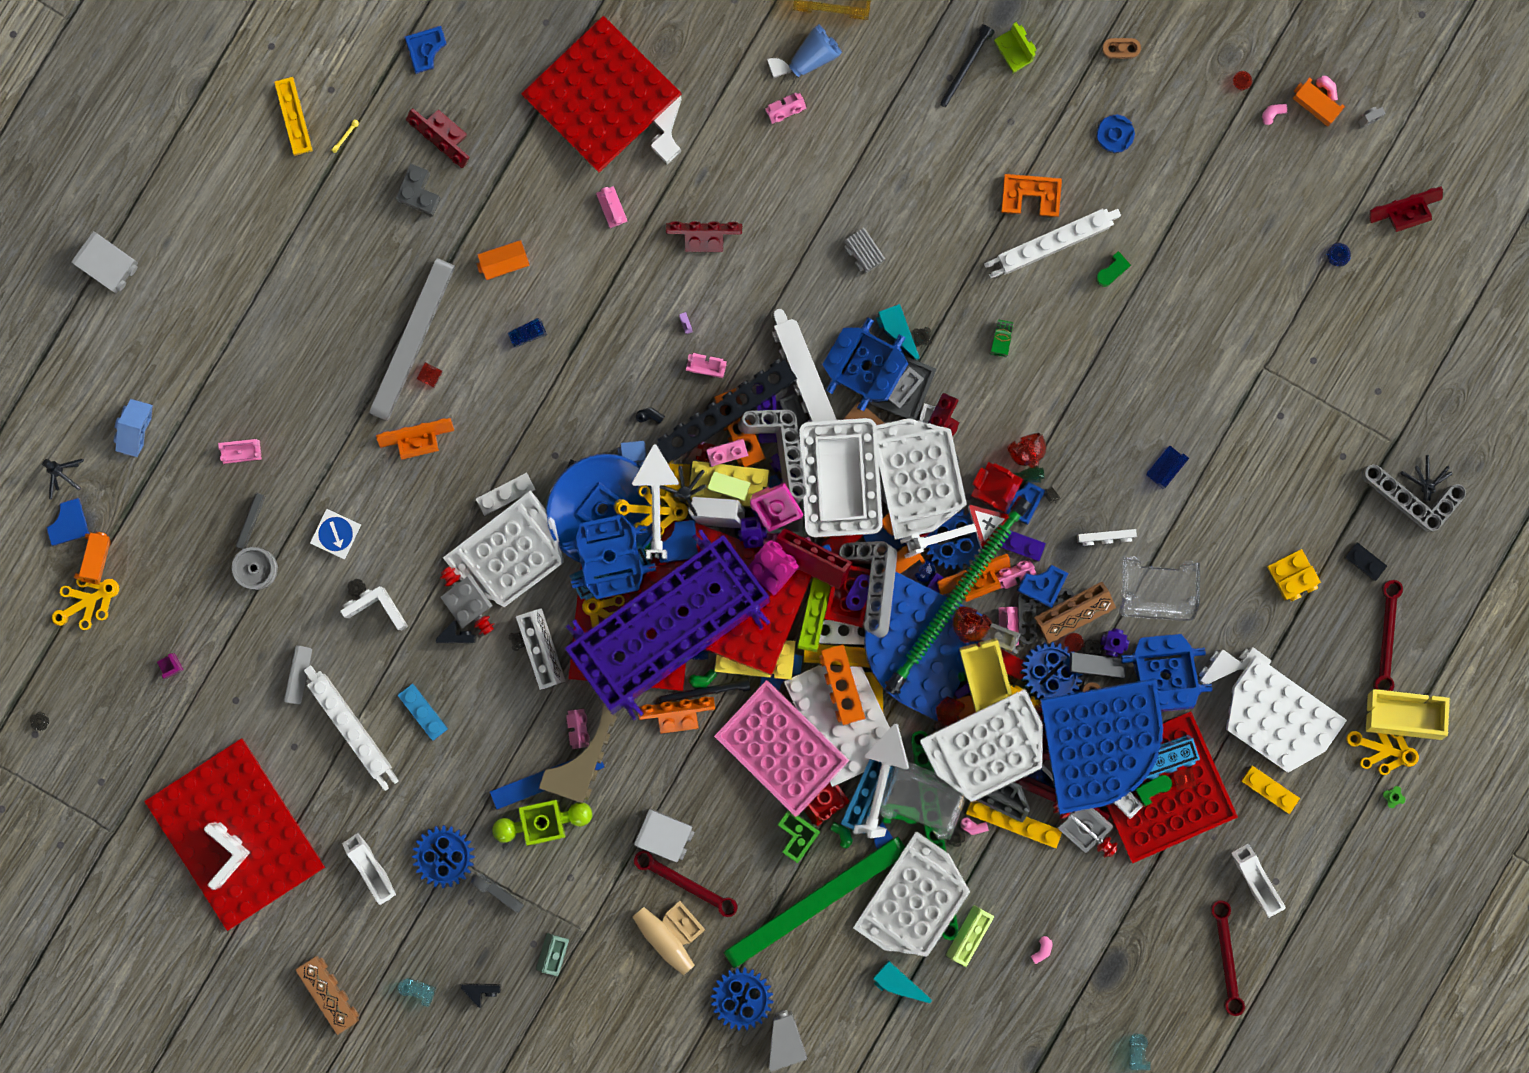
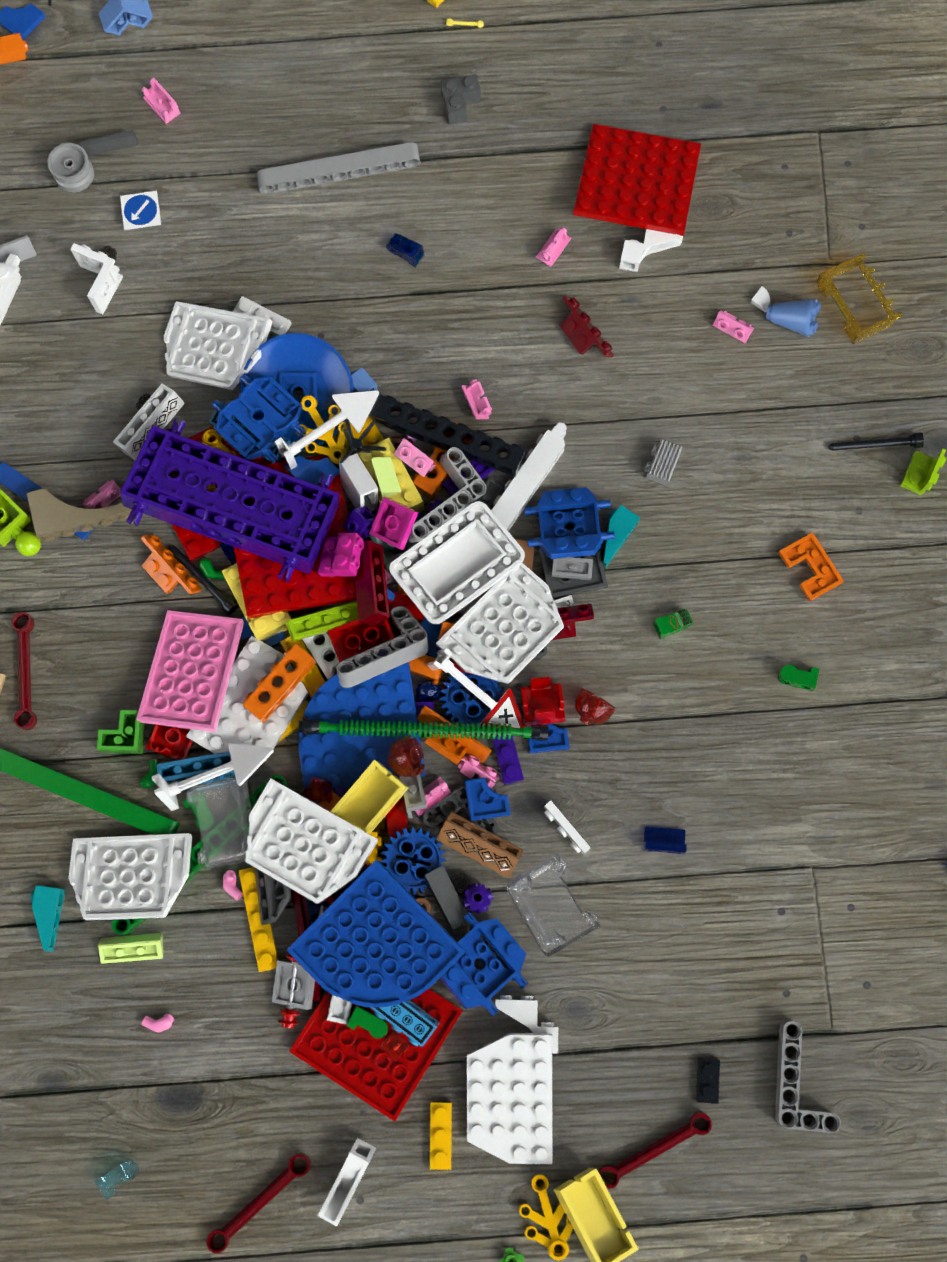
camera: 60 degrees right, 10 degrees down
orange bracket [376,418,454,460] -> none
dark azure plate [398,684,448,741] -> none
blue tile [405,26,447,74] -> none
dark red bracket [406,108,470,169] -> none
clear red tile [417,362,443,388] -> none
black slope [436,620,476,643] -> none
light grey plate [440,567,495,636] -> none
orange brick [476,240,530,280] -> none
slope [634,808,694,862] -> none
black arm [636,407,665,424] -> none
lavender tile [679,312,693,334] -> none
dark purple plate [846,574,870,611] -> none
blue tile [874,822,893,849] -> none
clear smoke plate [912,327,932,347] -> none
clear smoke plate [946,828,965,847] -> none
white hinge [984,209,1121,278] -> none
clear green cone [1013,464,1045,483] -> none
clear smoke plate [1044,486,1061,504] -> none
clear red plate [1064,633,1084,652] -> none
blue tile [1096,114,1135,153] -> none
yellow plate [1267,549,1321,602] -> none
black plant [1401,455,1453,501] -> none

